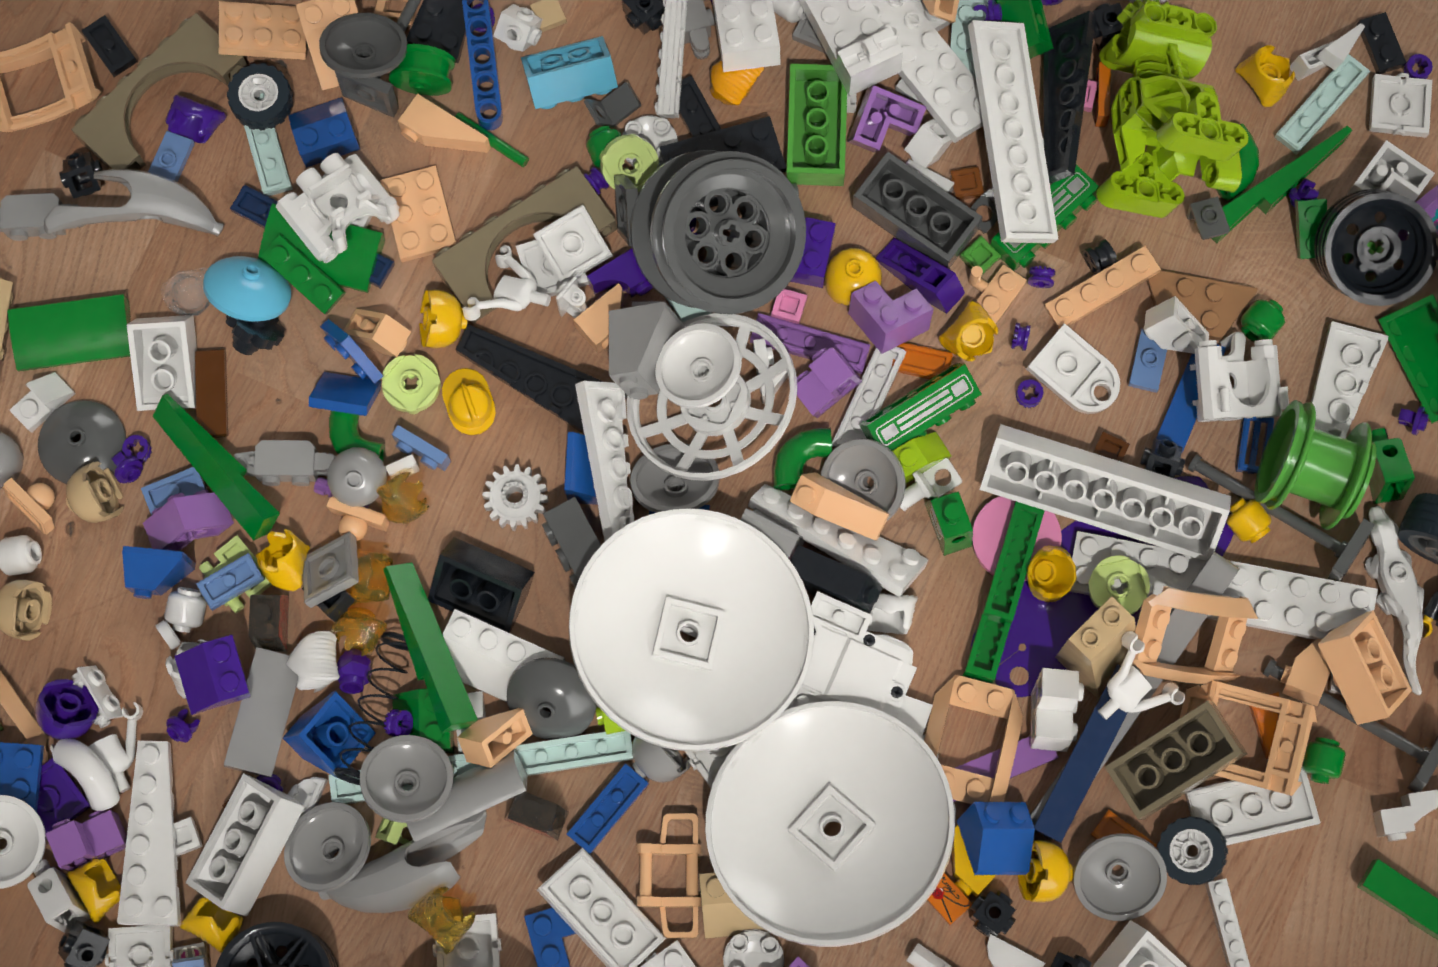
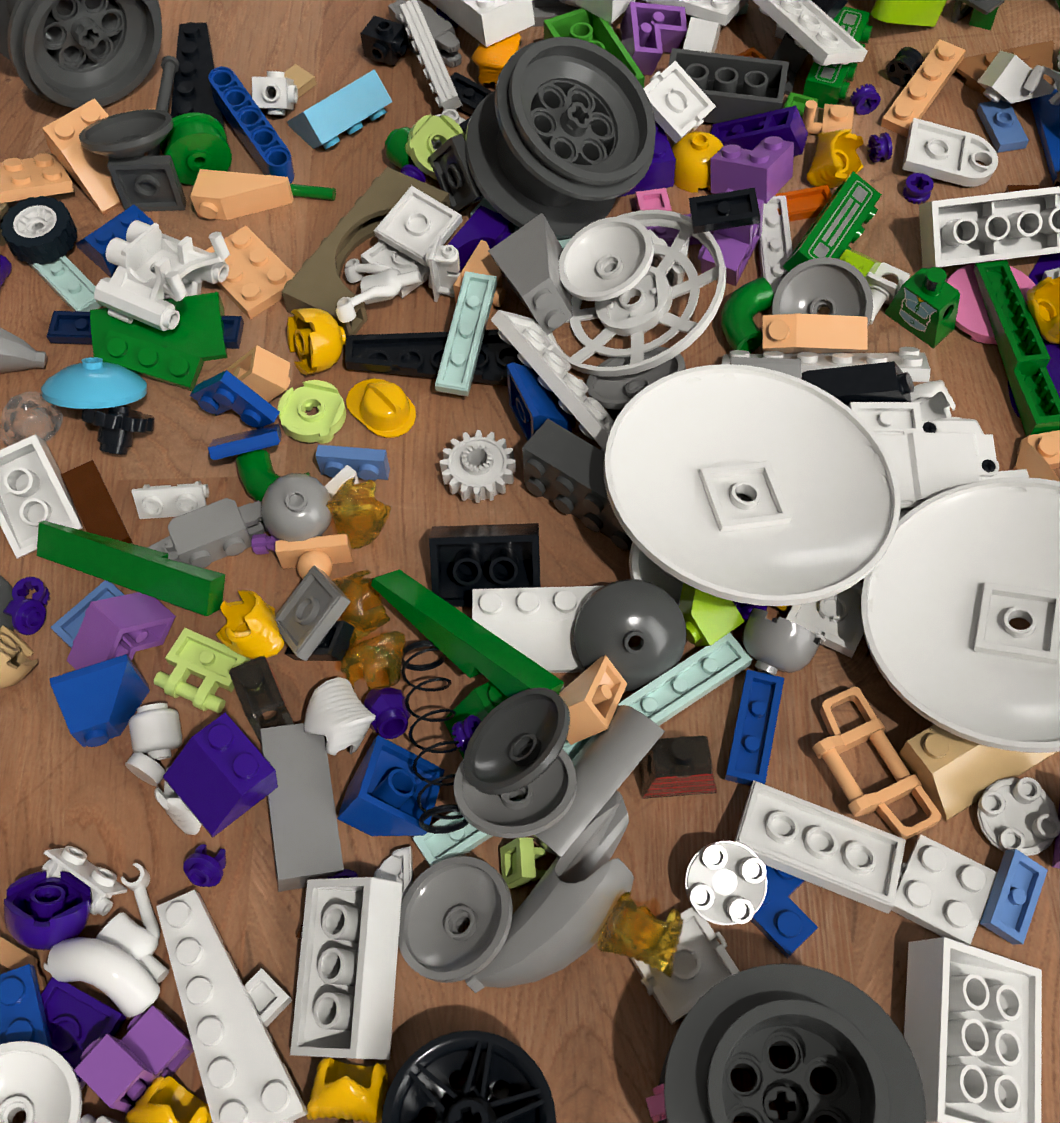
camera: 25 degrees left, 15 degrees down
medium blue plate [196,553,265,611] -> none
dark grey bracket [584,82,641,128] -> none
none -> white hinge [132,481,209,519]
none -> light aqua tile [435,271,497,397]
none -> dark grey dish [463,688,570,795]
none -> white plate [643,61,716,143]
none -> white dish [685,841,767,925]
none -> black plate [689,187,760,234]

